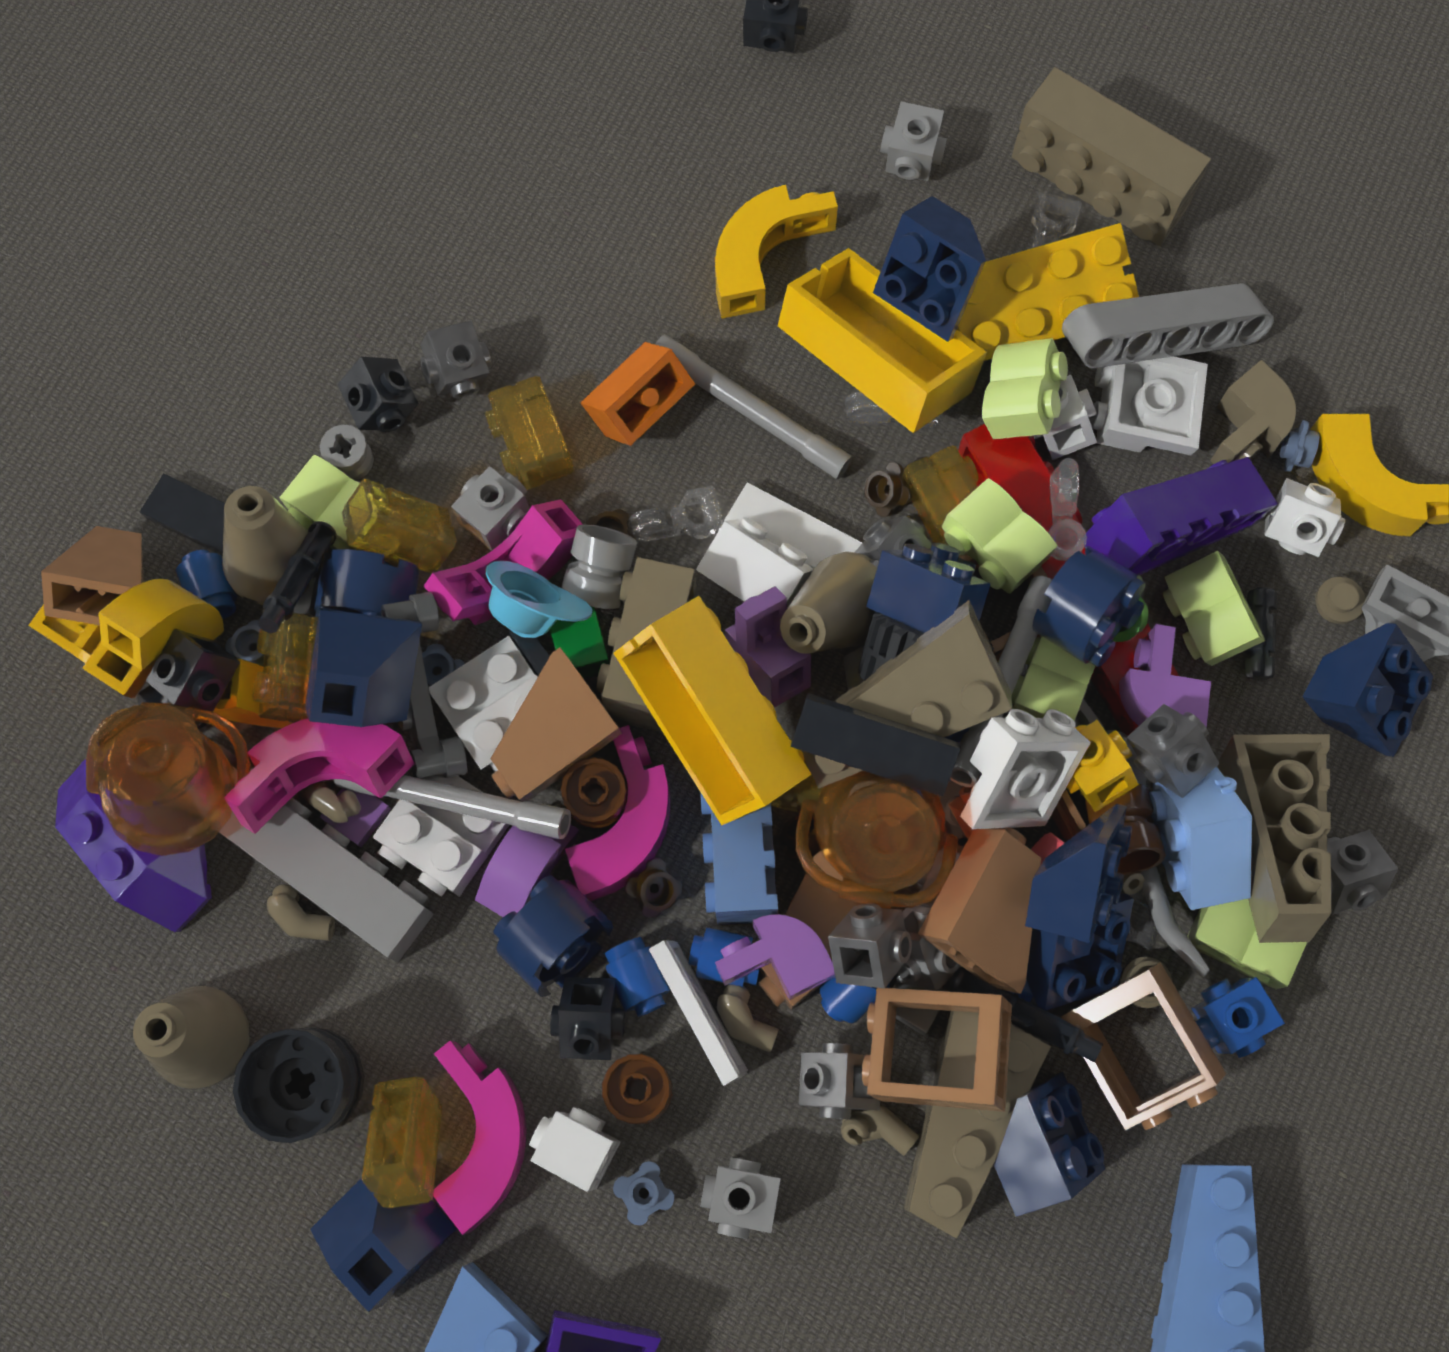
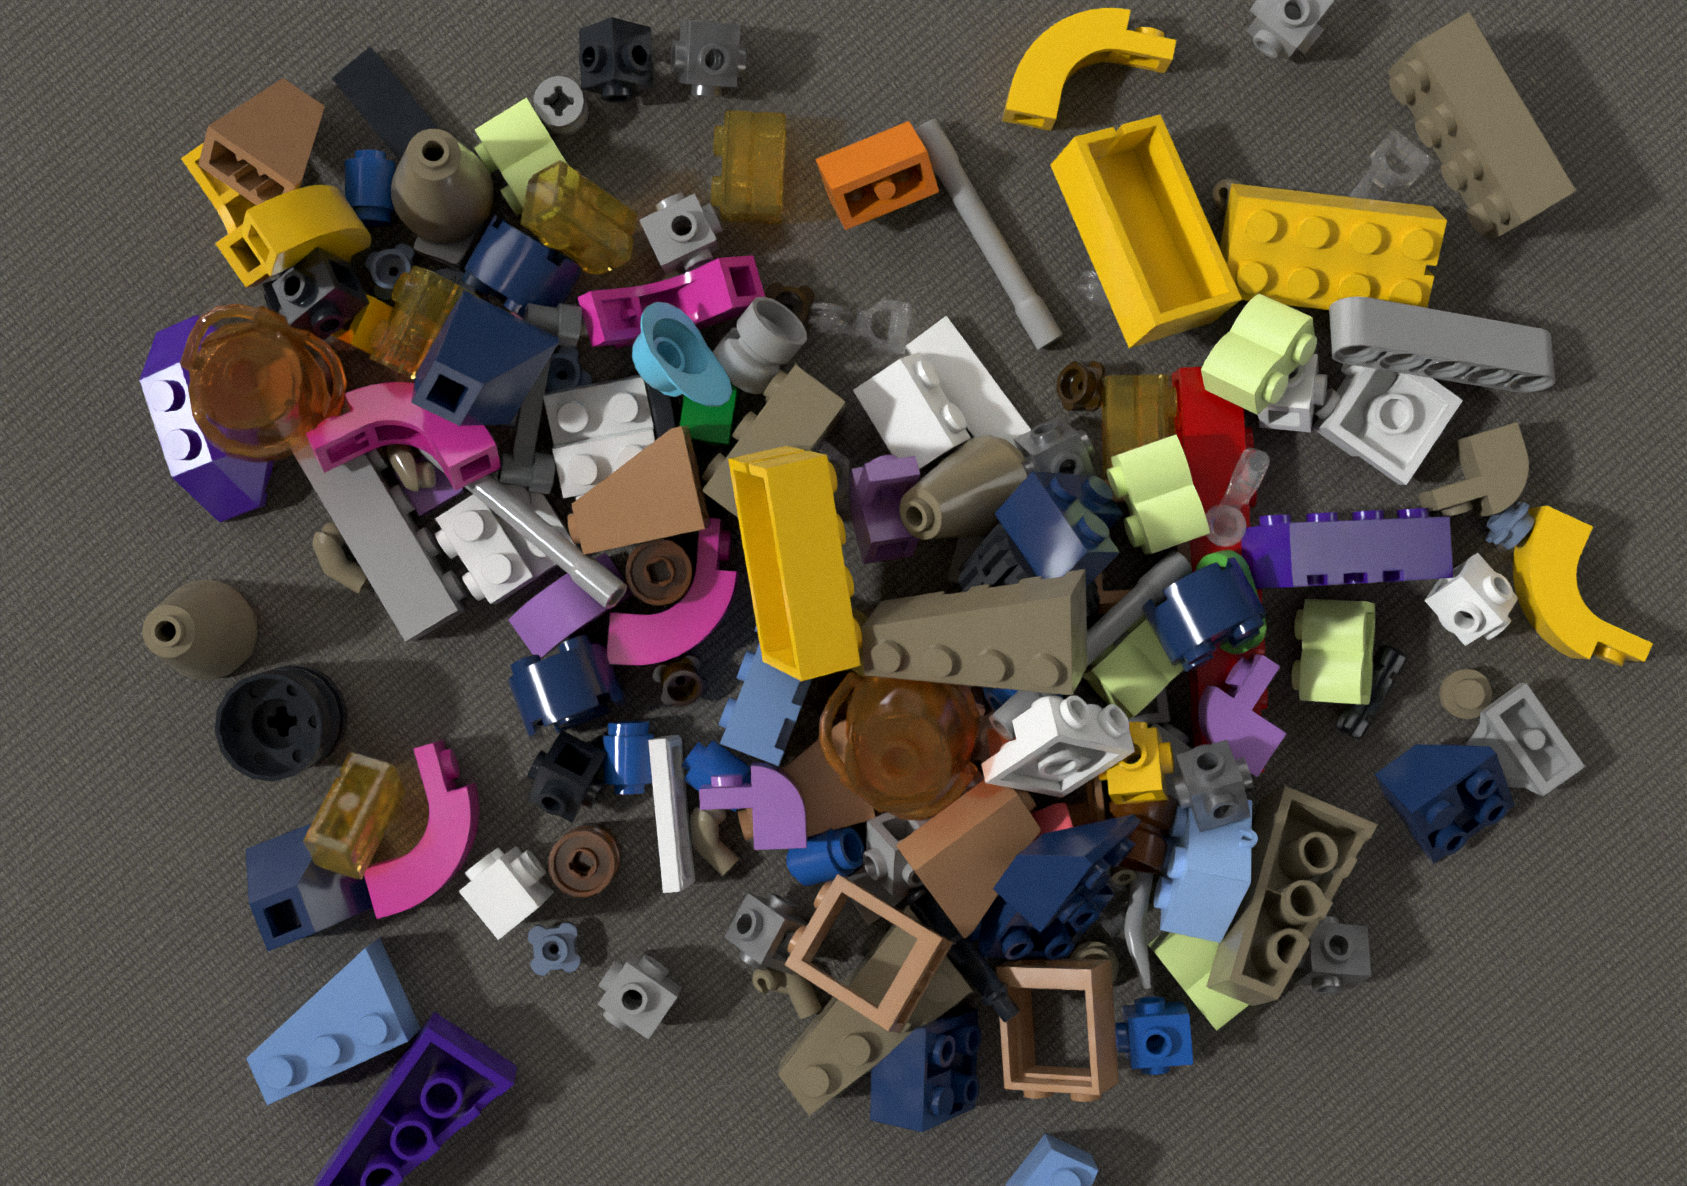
camera: 25 degrees right, 15 degrees up
black piece [258,521,337,633] -> none
black tile [791,693,961,797] -> none
flat silver brick [828,904,912,989] -> none
dark blue slope [873,196,986,342] -> none

